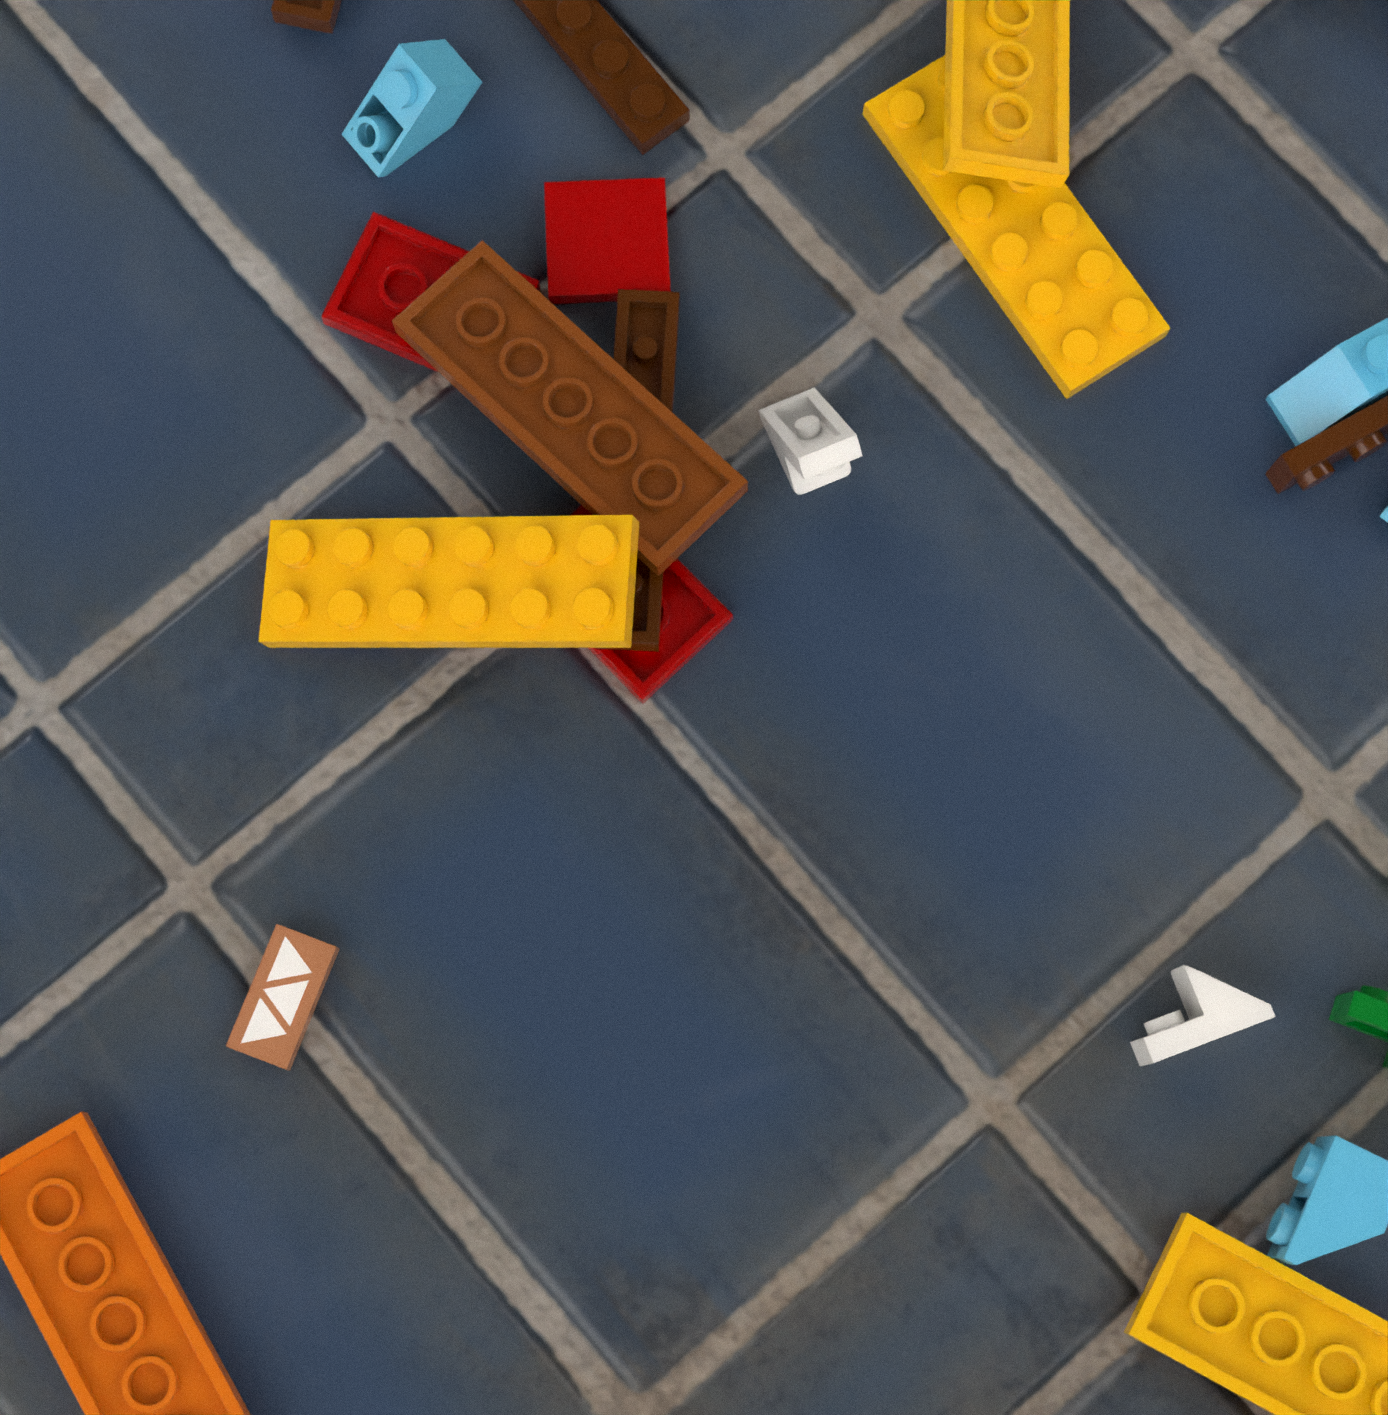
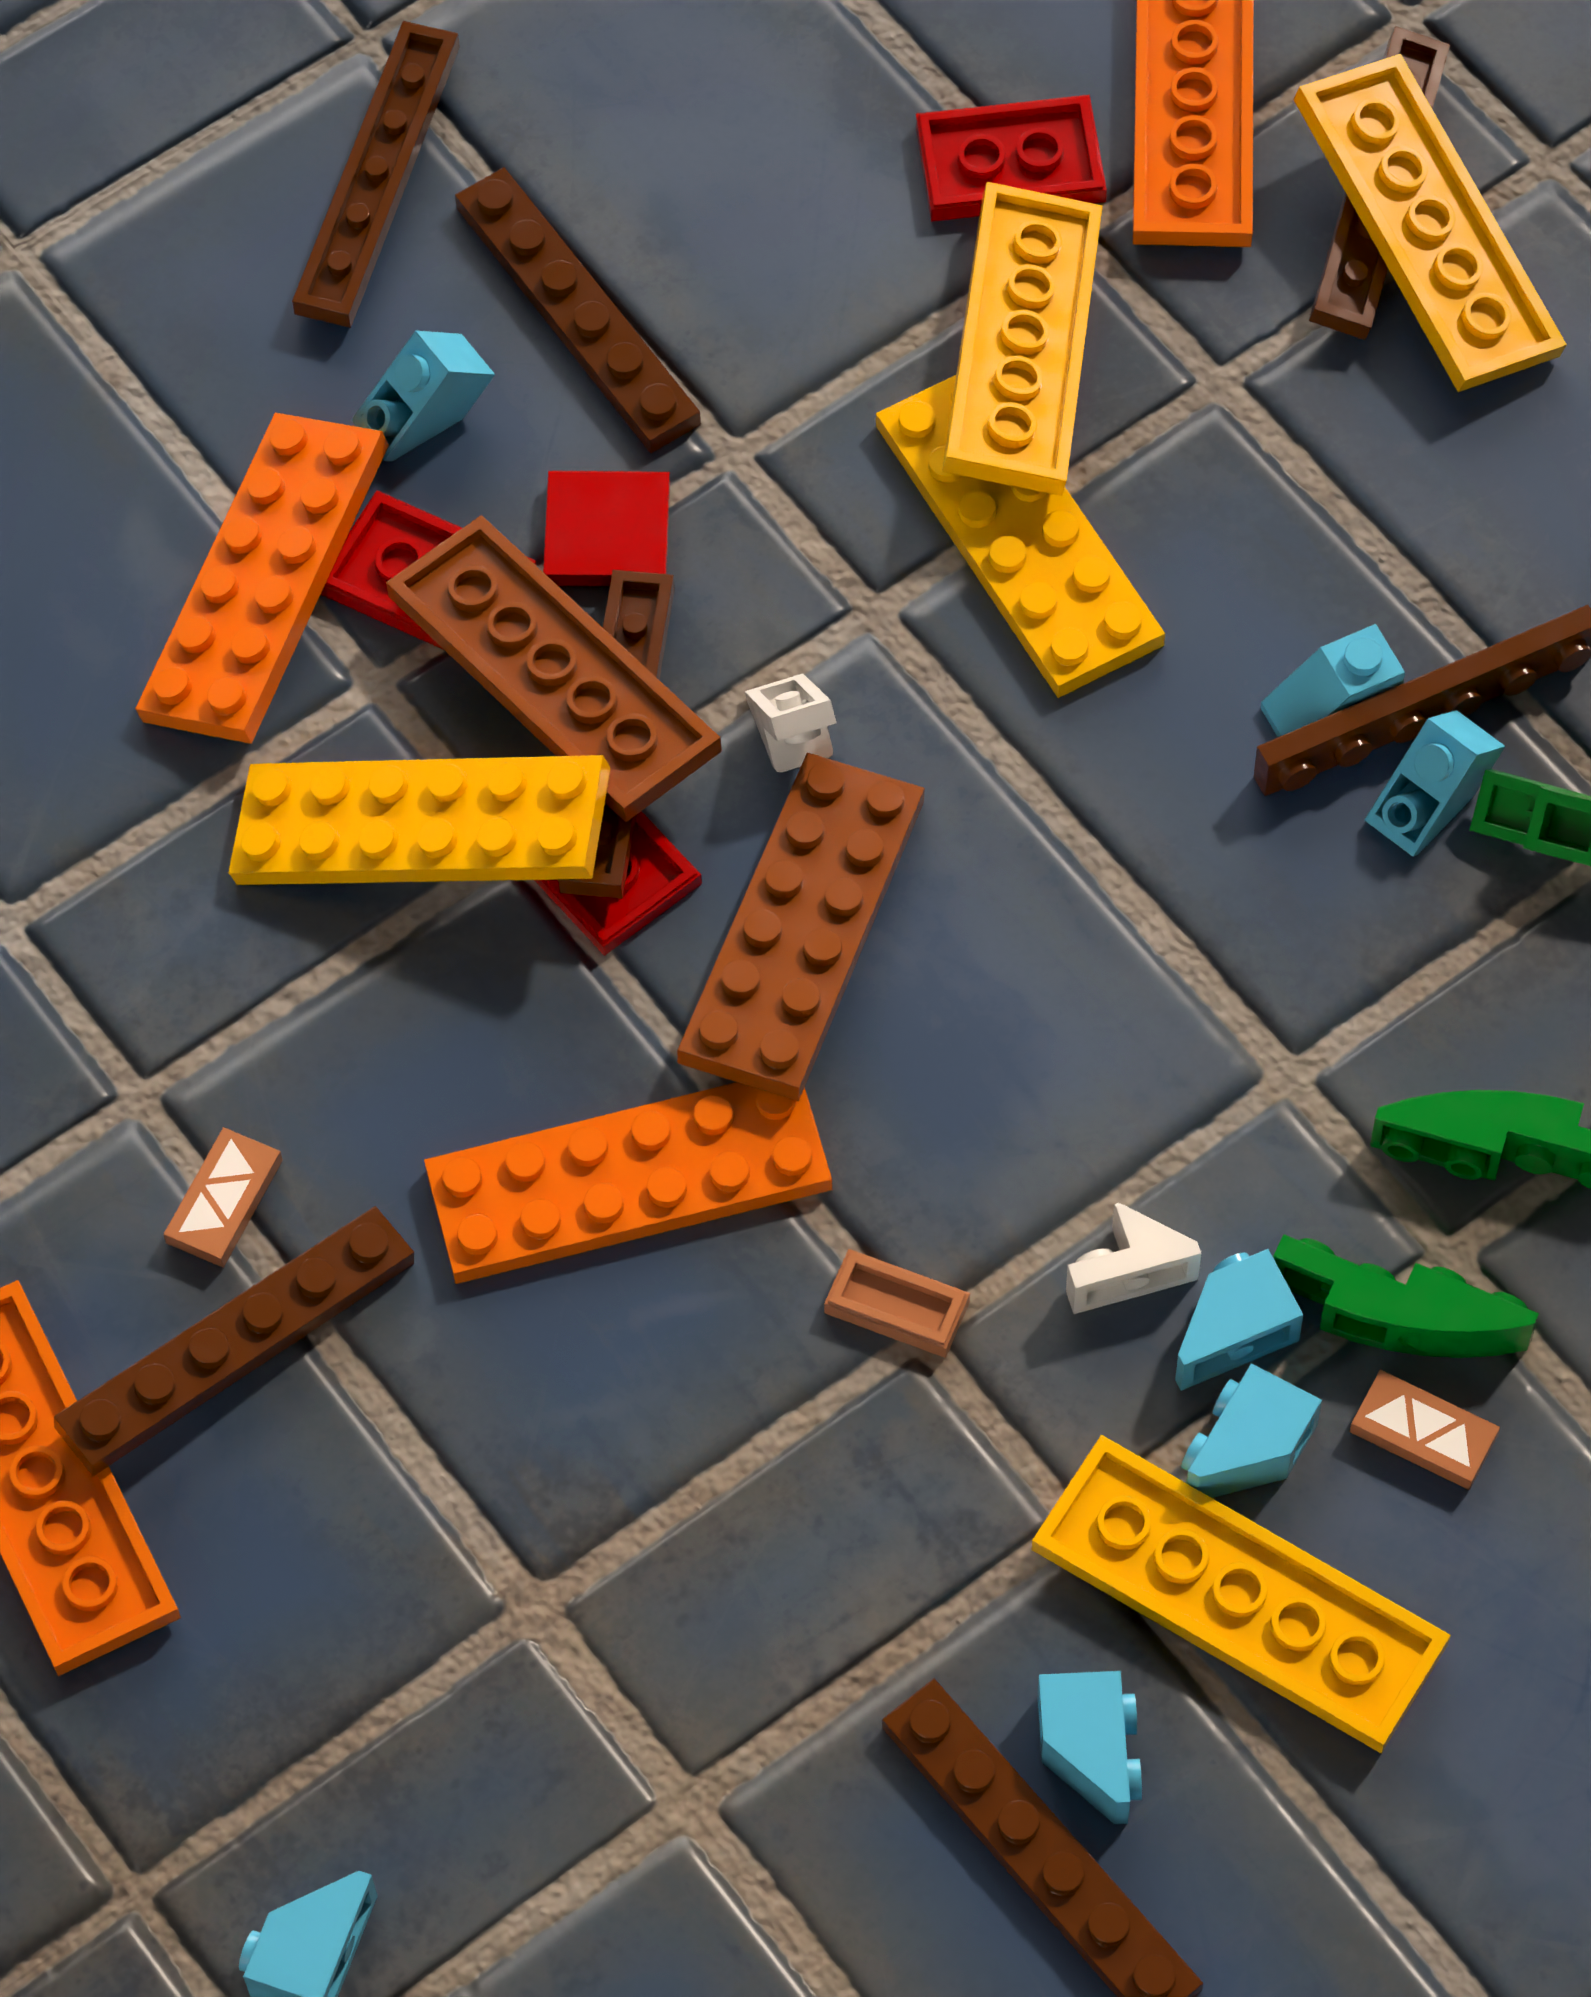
camera: 10 degrees right, 15 degrees down
none -> reddish brown plate [54,1206,414,1476]
none -> orange plate [135,412,389,744]
none -> orange plate [424,1082,832,1284]
none -> dark orange plate [677,752,925,1101]
none -> nougat tile [824,1249,970,1358]
none -> medium azure slope [1175,1249,1303,1391]

